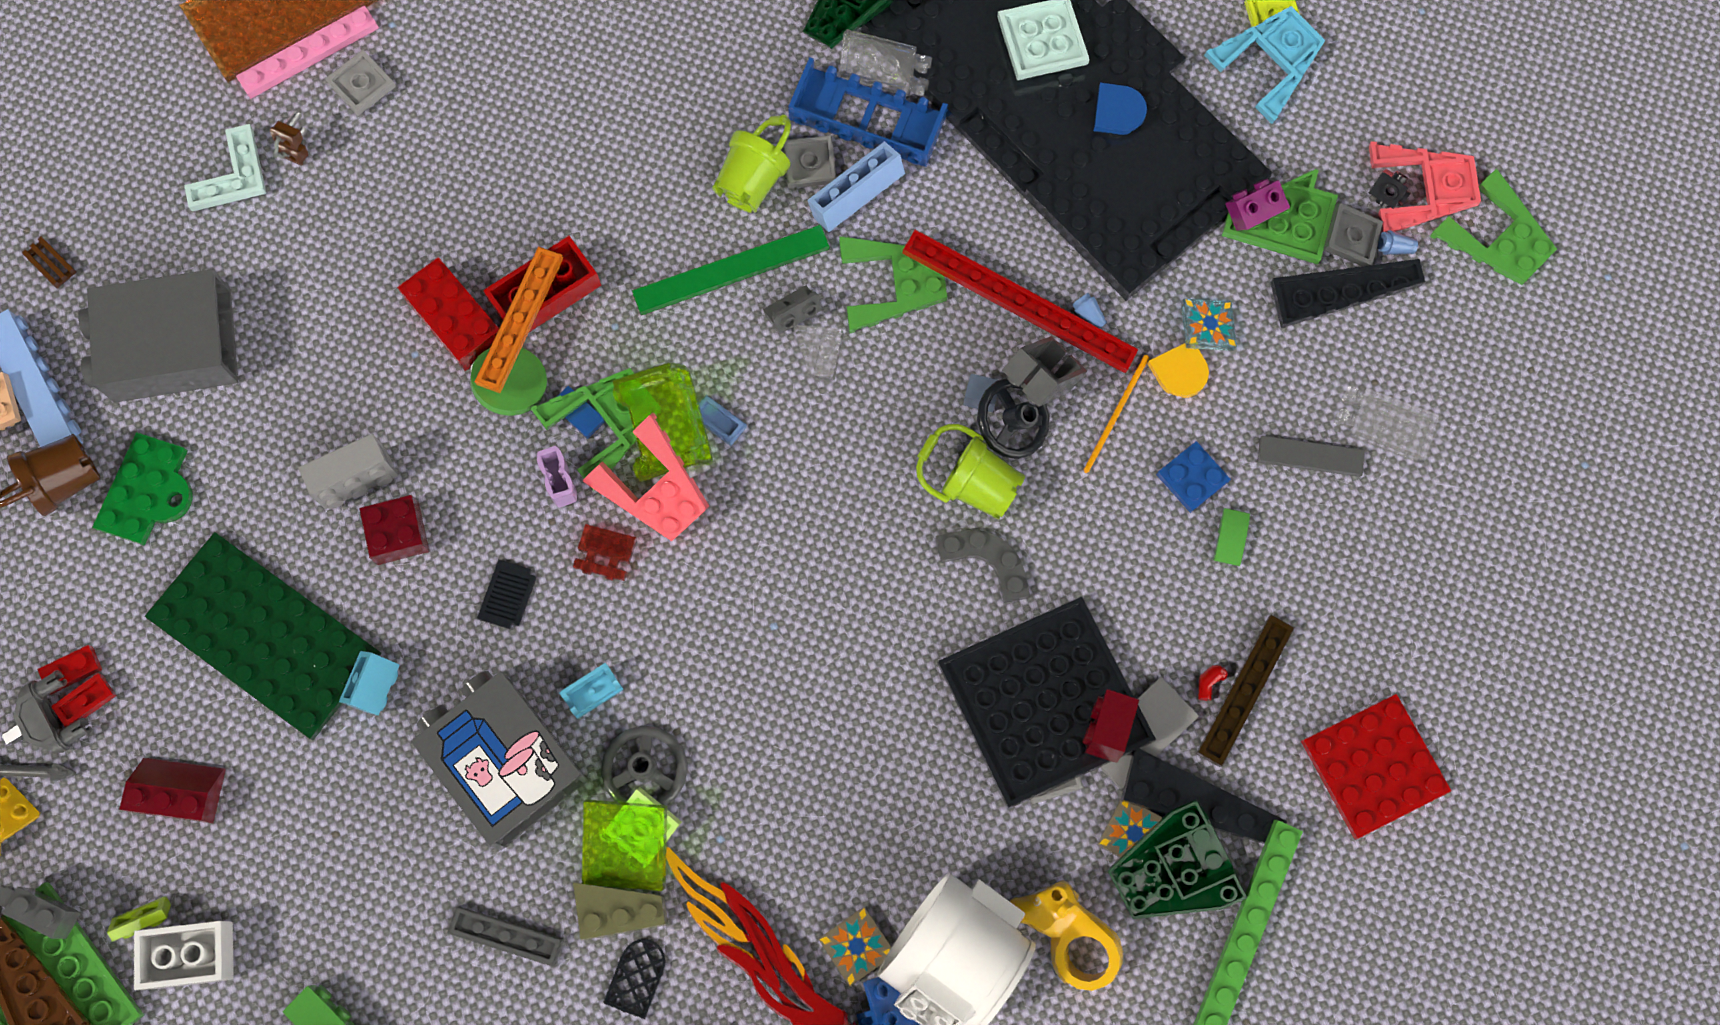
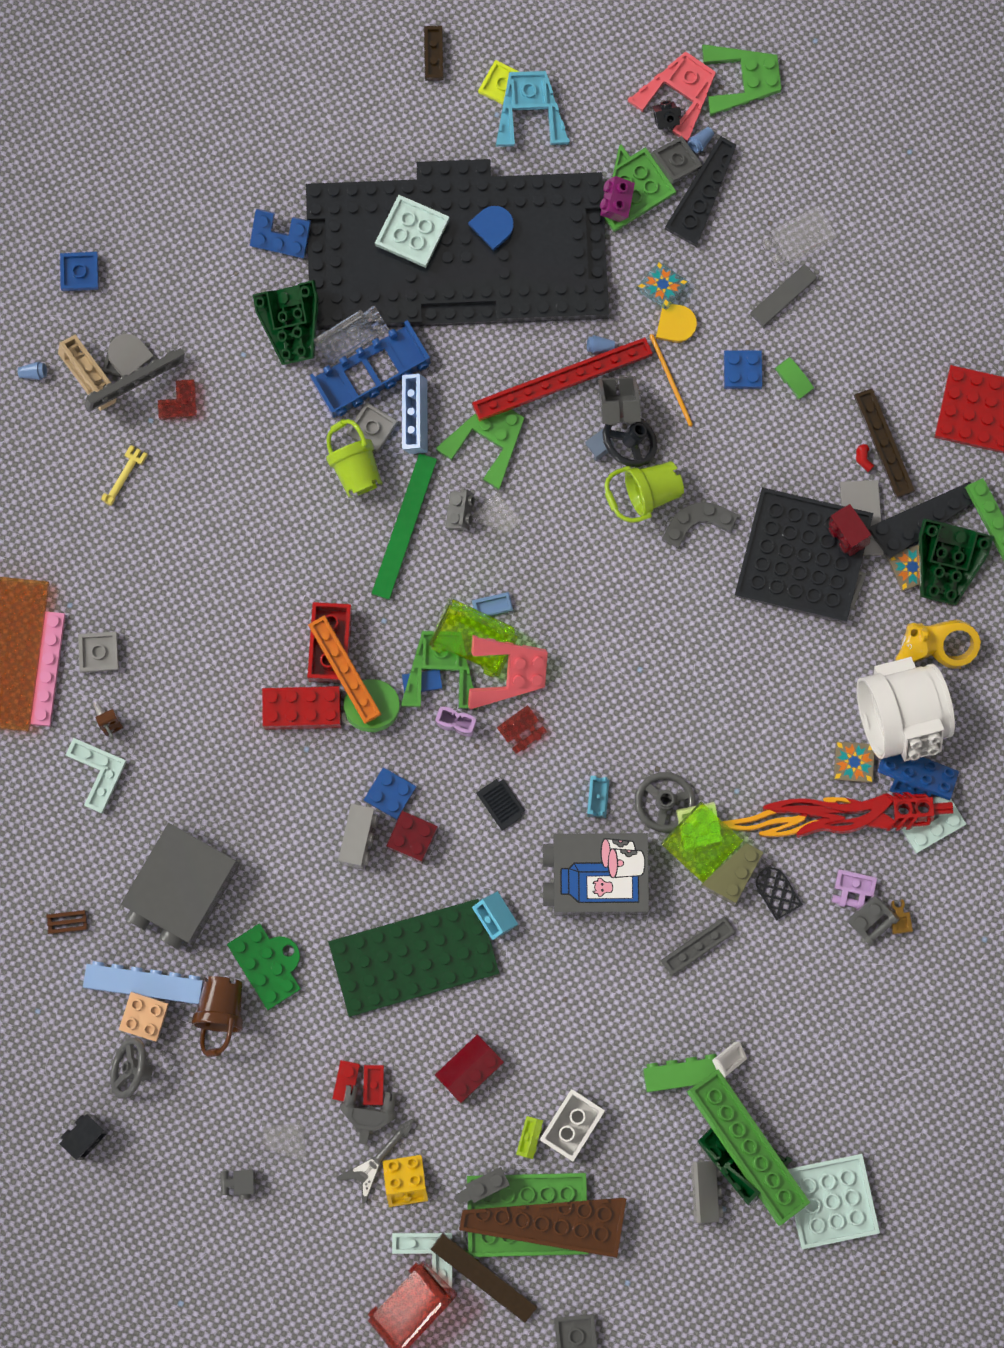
camera: 45 degrees left, 5 degrees up
none -> blue plate [364,767,417,820]

